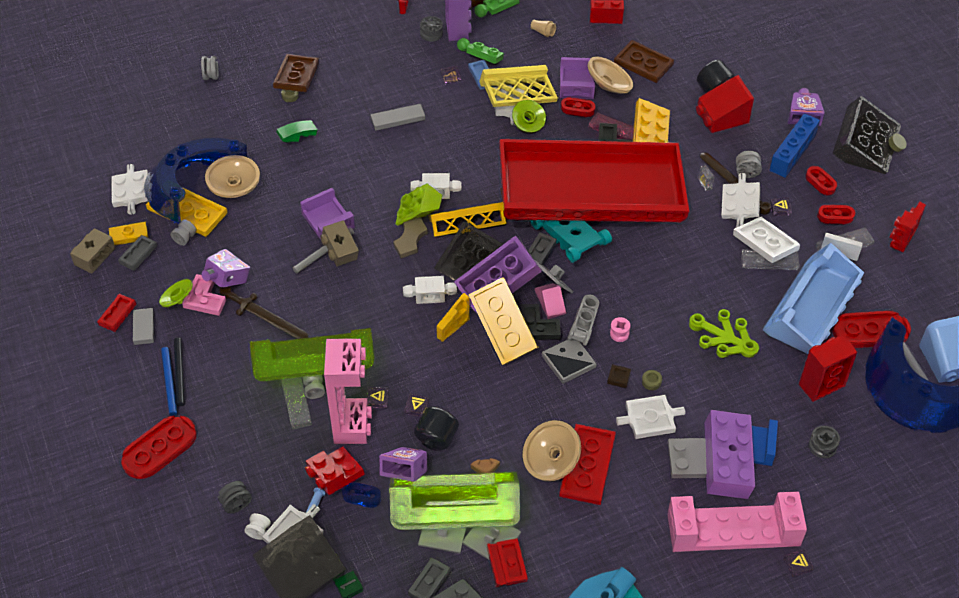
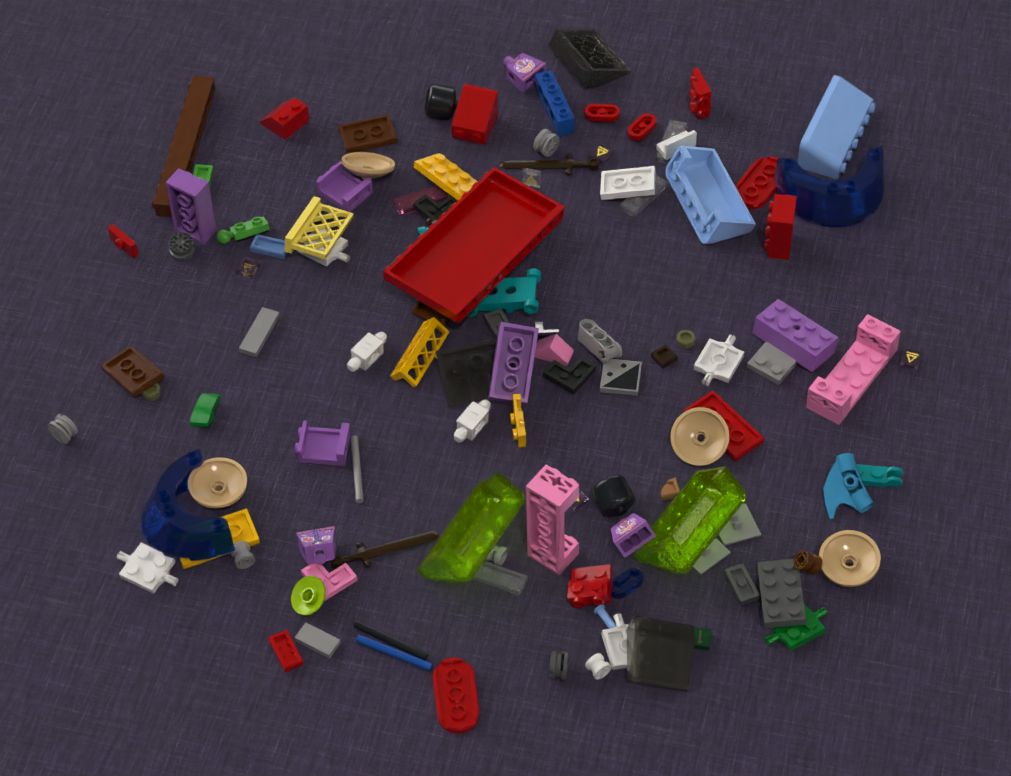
camera: 50 degrees left, 0 degrees up
dark tan brick [70,228,115,274] -> none
yellow plate [109,221,148,246] -> none
dark grey plate [118,235,157,271] -> none
dark tan brick [320,220,359,267] -> none
dark tan tile [393,217,428,258] -> none
lime slope [395,183,443,226] -> none
yellow plate [468,277,538,365] -> none
red plate [486,538,528,588] -> none
lime dish [512,100,546,133] -> none
tan cone [531,20,556,37] -> none
red plate [561,97,595,117] -> none
bright pink wheel [610,317,630,342] -> none
lime plant [689,309,759,358] -> none
white plate [721,173,760,228] -> none
blue panel [752,419,778,466] -> none
dark grey wheel [808,426,840,458] -> none
tile [889,133,907,152] -> none

